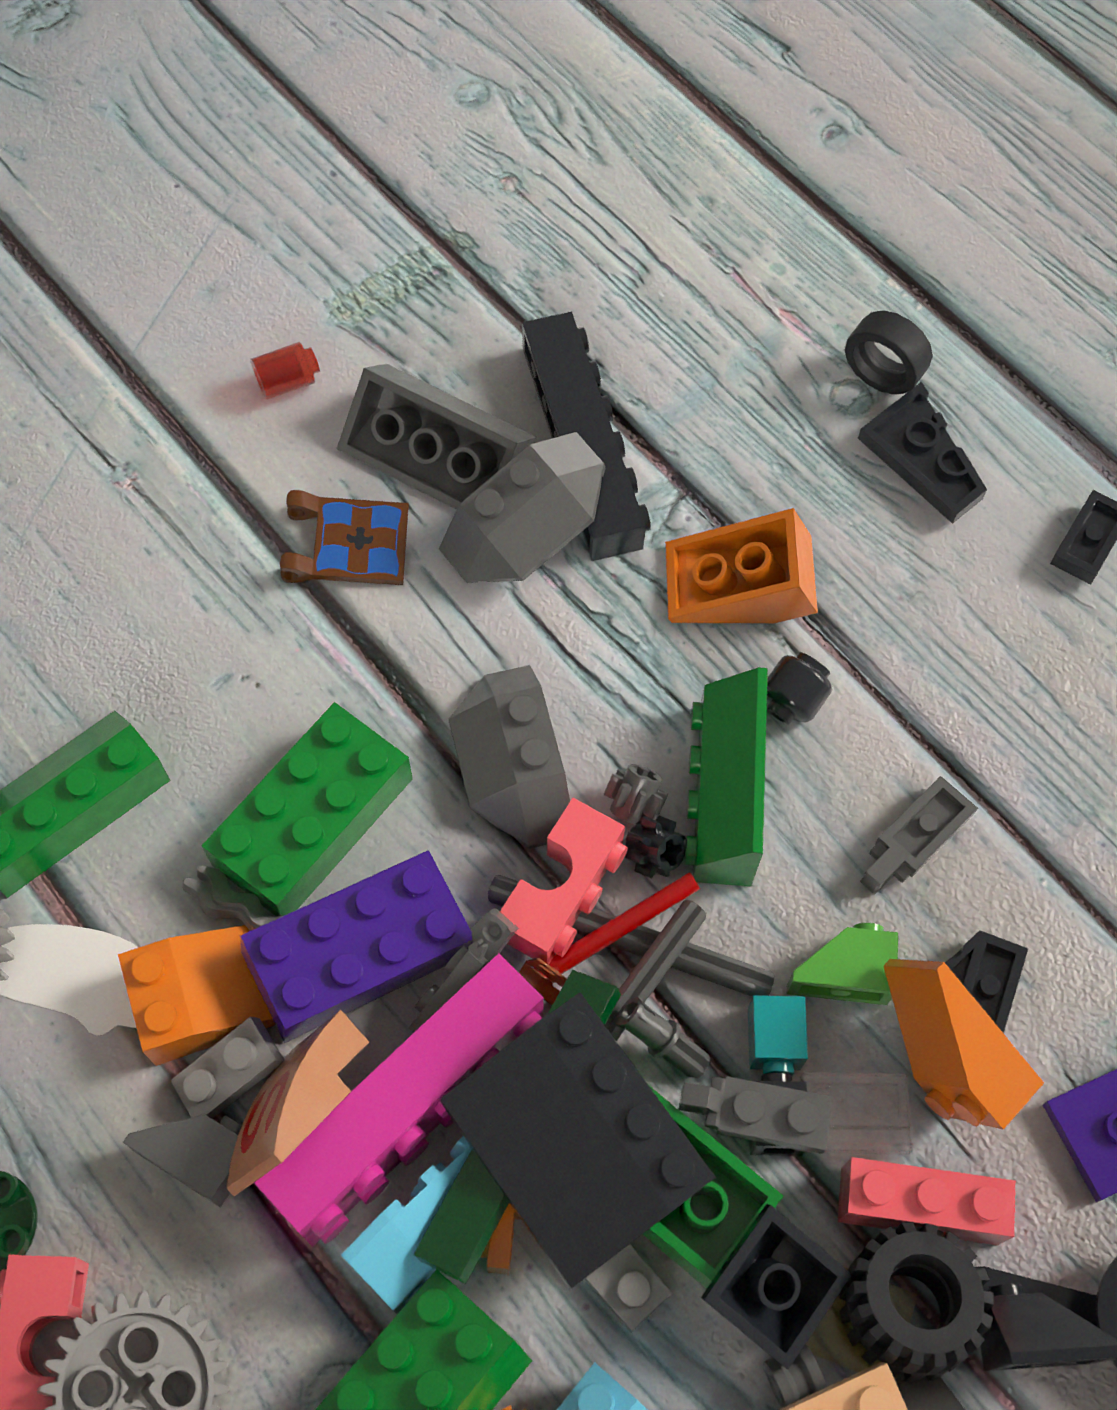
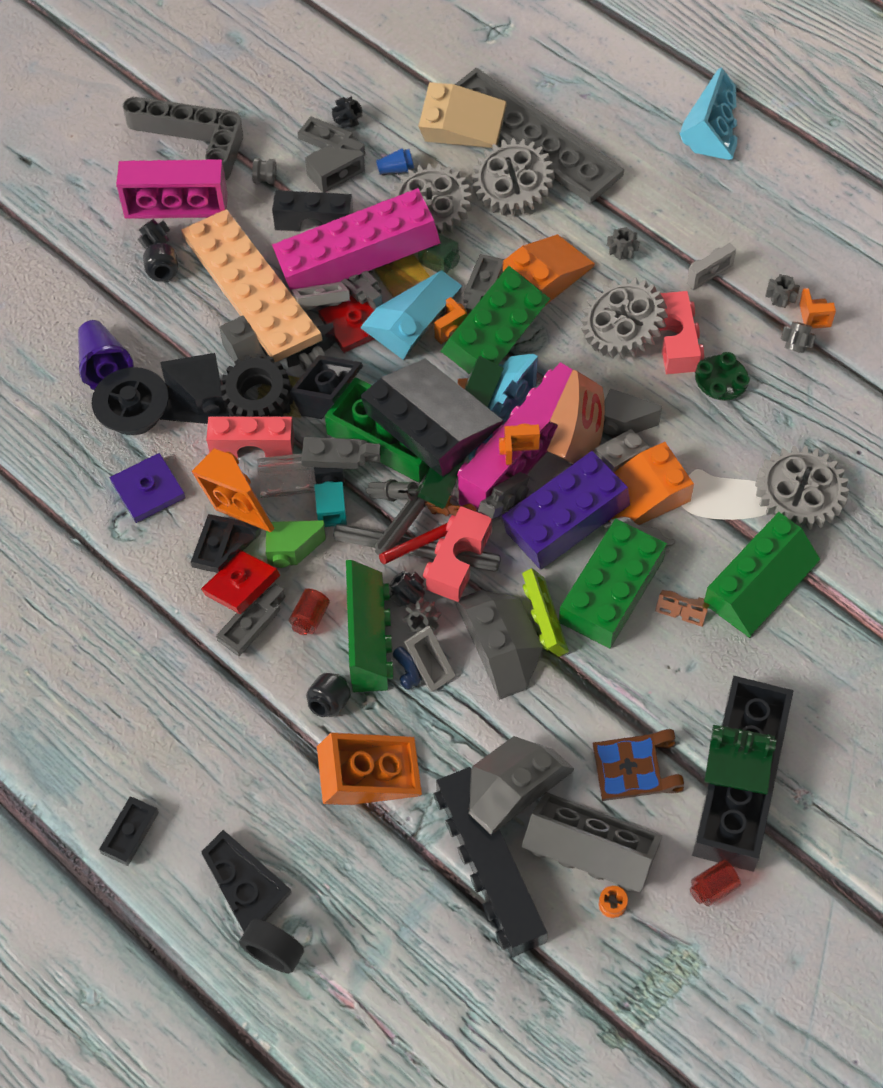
camera: 175 degrees right, 5 degrees down
none -> red plate [201,551,281,615]
none -> clear red brick [289,588,330,635]
none -> dark blue arm [392,646,421,690]
none -> light grey slope [404,626,456,692]
none -> orange bracket [499,423,540,465]
none -> lime plate [522,568,569,657]
none -> orange bush [598,885,628,918]
none -> dark orange piece [655,590,709,627]
none -> black brick [692,675,794,872]
none -> dark green hinge [704,725,776,795]

